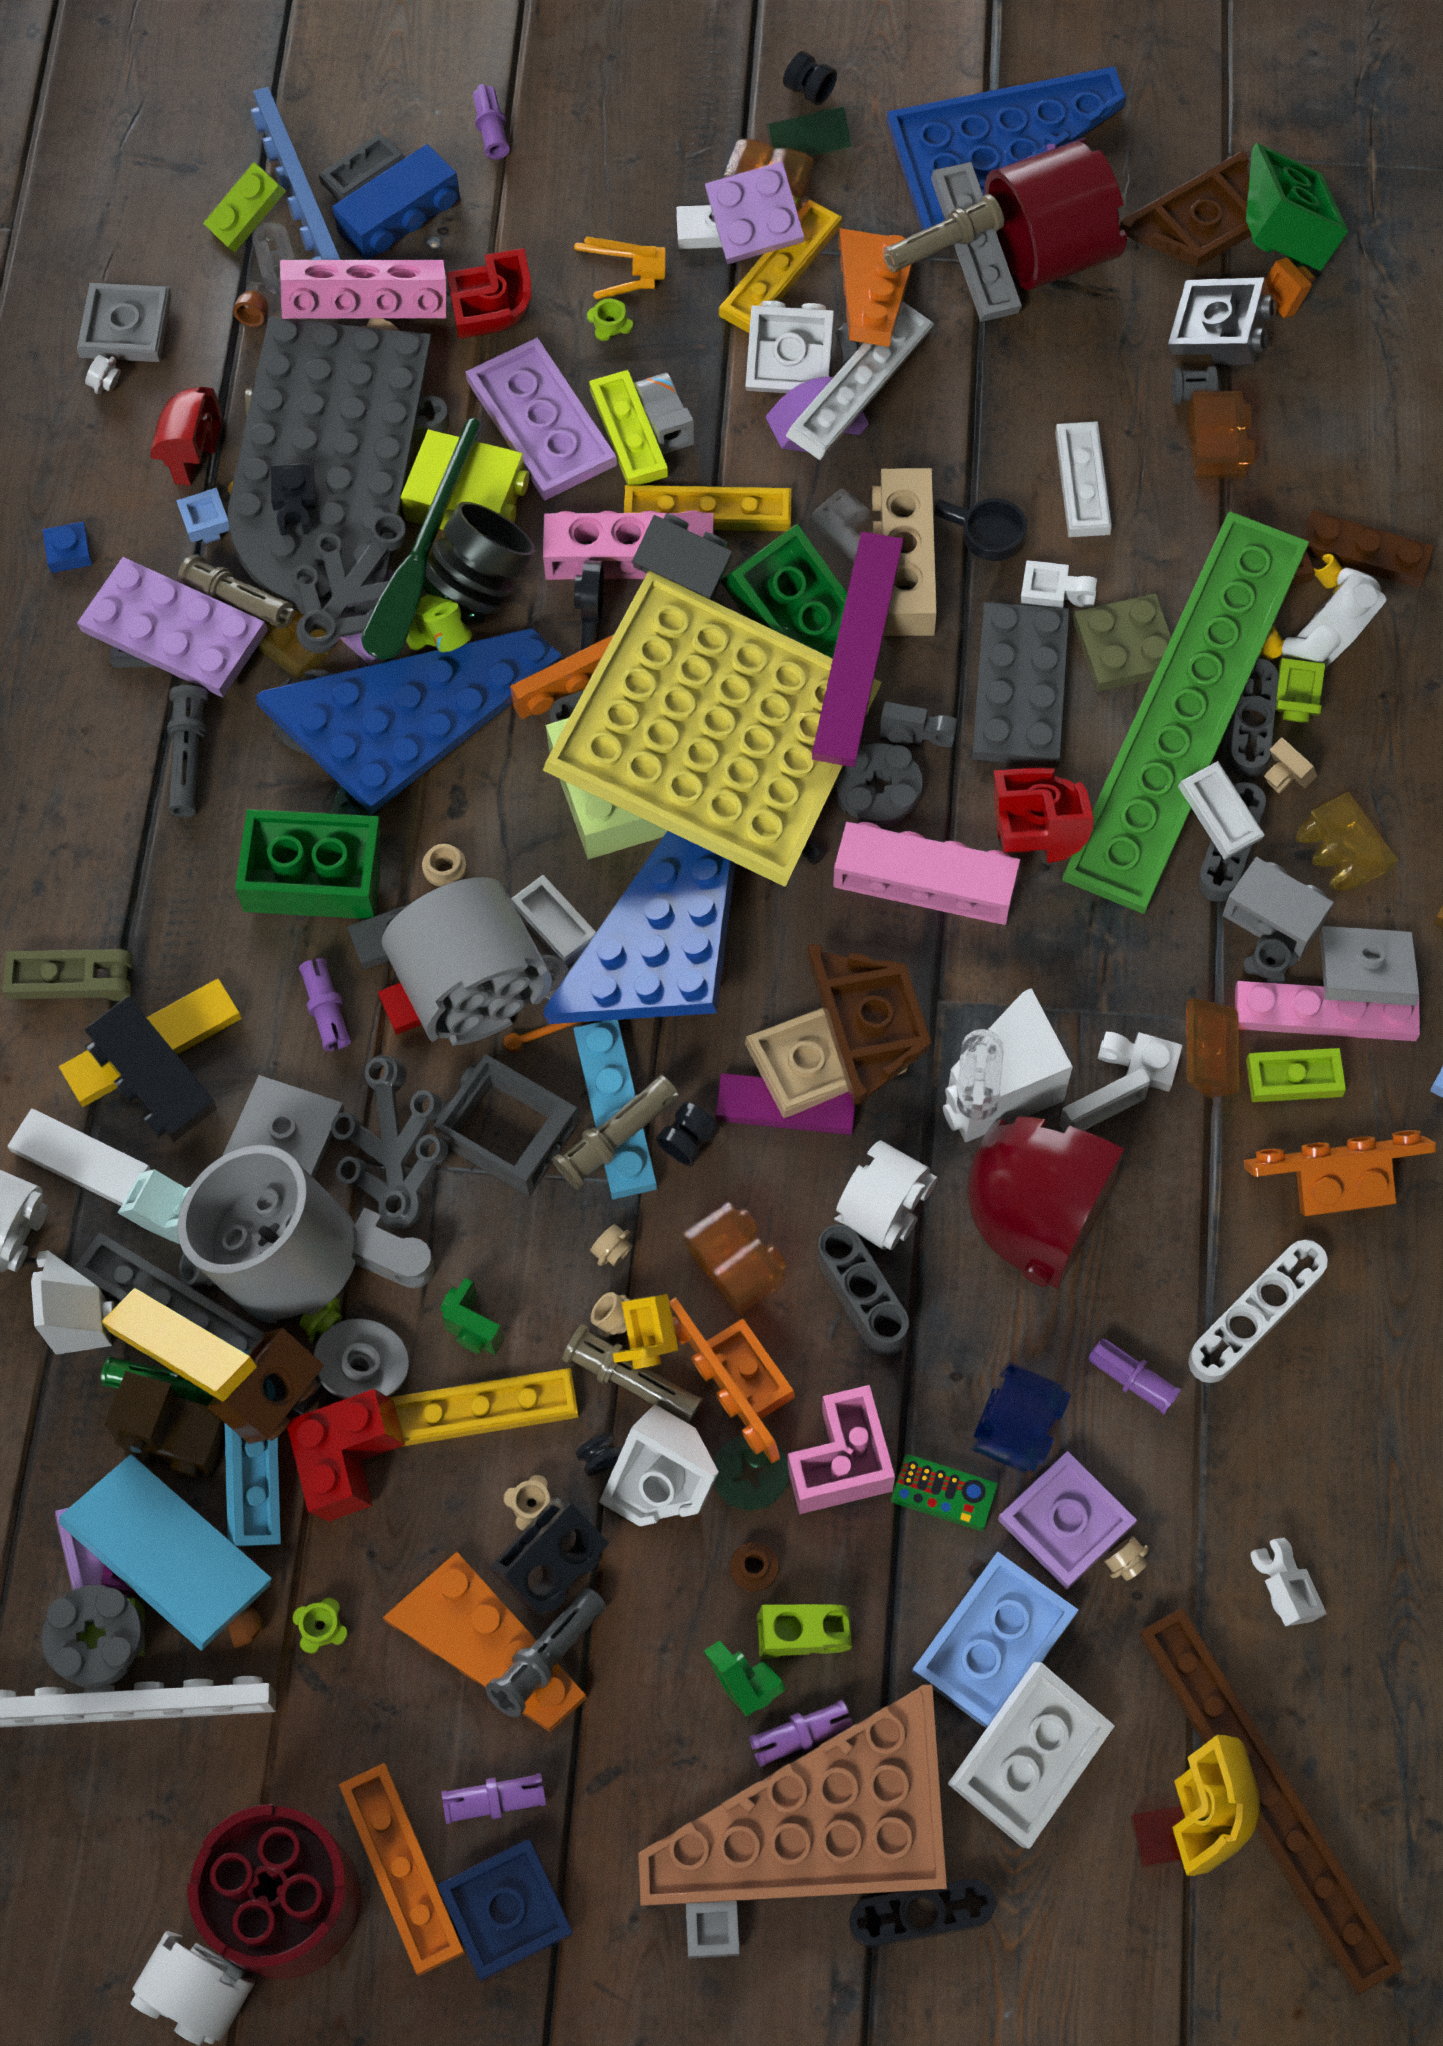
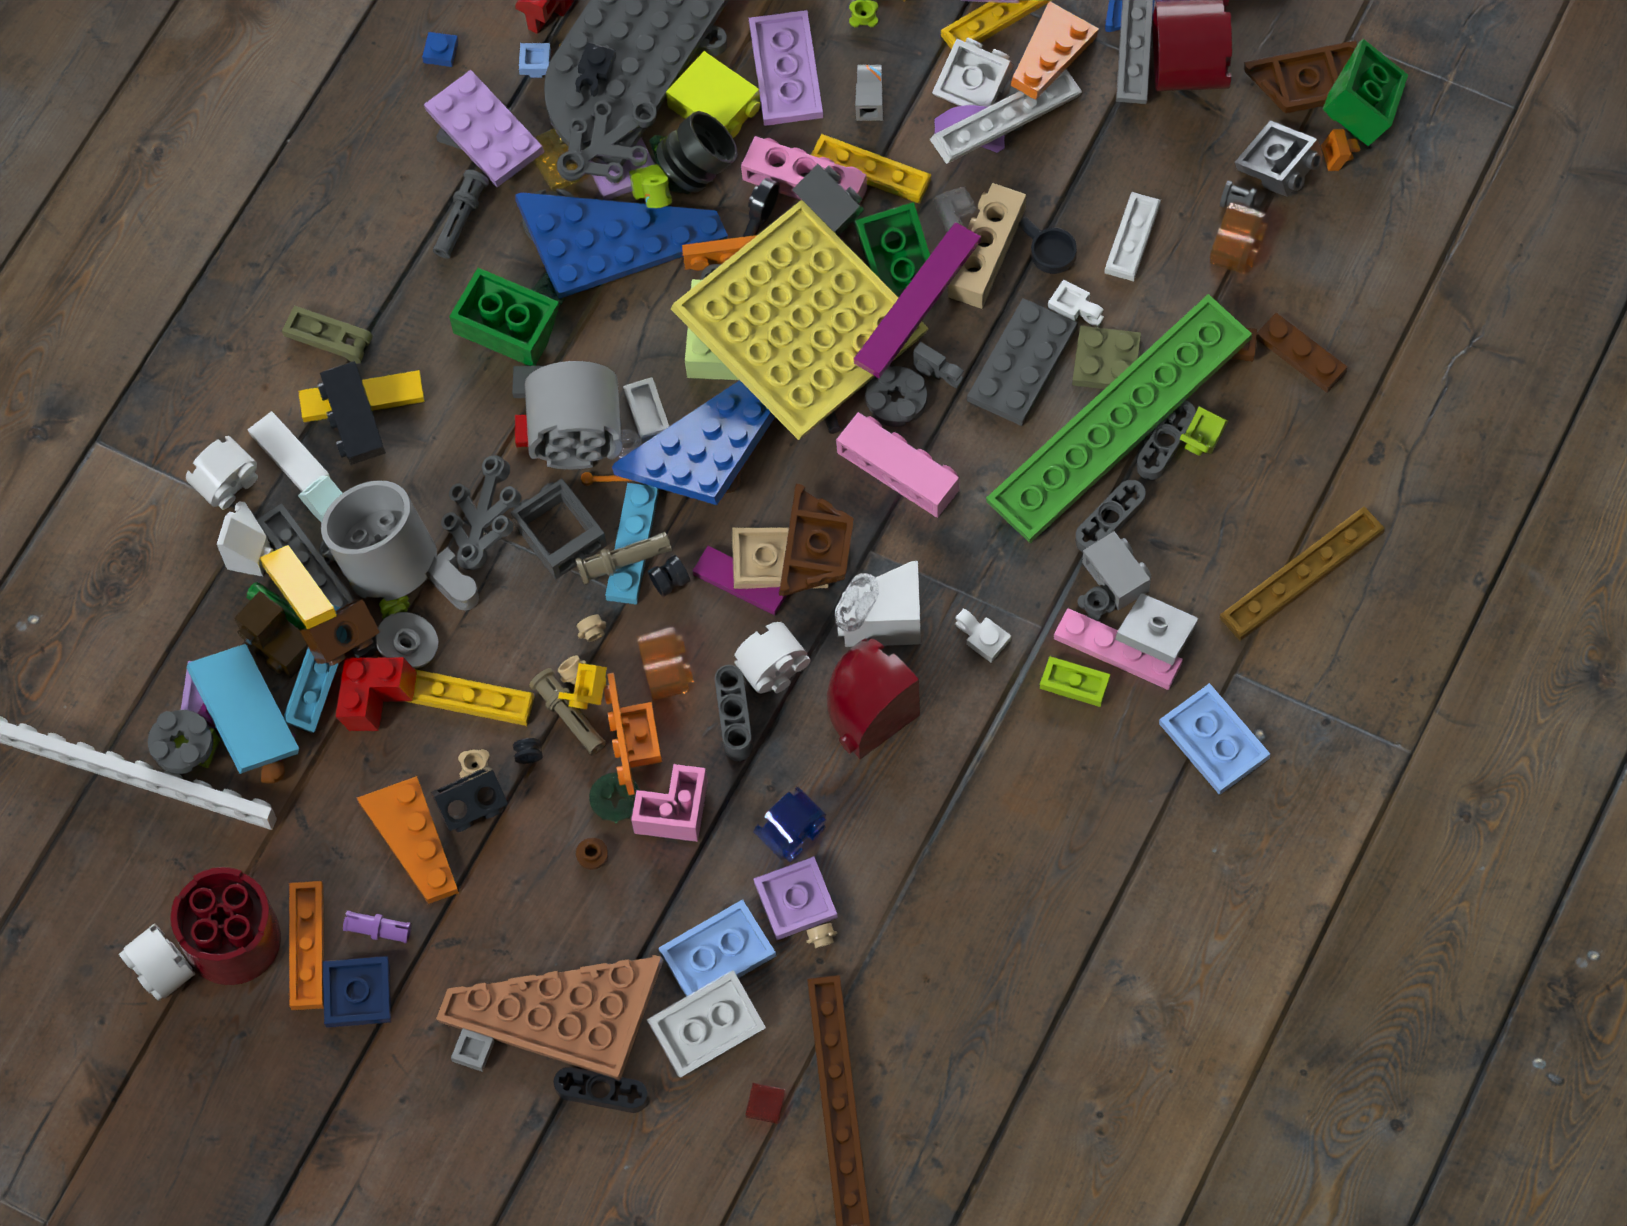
camera: 25 degrees right, 0 degrees up
dark tan pin [177,555,294,629] -> none
light grey plate [223,1075,345,1178] -> none
lime plate [293,1598,348,1654] -> none
medium lavender pin [299,958,352,1051] -> none
dark green piece [361,417,482,659] -> none
tan plate [422,844,467,887] -> none
green bracket [440,1277,504,1355] -> none
dark grey pin [485,1588,606,1717] -> none
neon yellow plate [589,370,668,485] -> none
white slope [599,1405,719,1526] -> none
green bracket [703,1640,786,1717] -> none
medium lavender pin [749,1700,853,1767] -> none
lime leg [756,1604,852,1659] -> none
dark tan pin [883,194,1004,273] -> none
tile [891,1454,998,1532] -> none
red brick [994,768,1094,864] -> none
white tile [1059,1067,1151,1133] -> none
medium lavender axle [1089,1339,1181,1415] -> none
yellow brick [1172,1735,1261,1876] -> none
white tile [1178,761,1265,860] -> none
clear orange slope [1186,998,1239,1098] -> none
white beam [1188,1240,1328,1383] -> none
orange bracket [1244,1130,1436,1216] -> none
white plate [1251,1538,1327,1627] -> none
white torso [1261,554,1387,669] -> none
tan tile [1264,737,1317,794] -> none
clear yellow plate [1296,792,1398,890] -> none

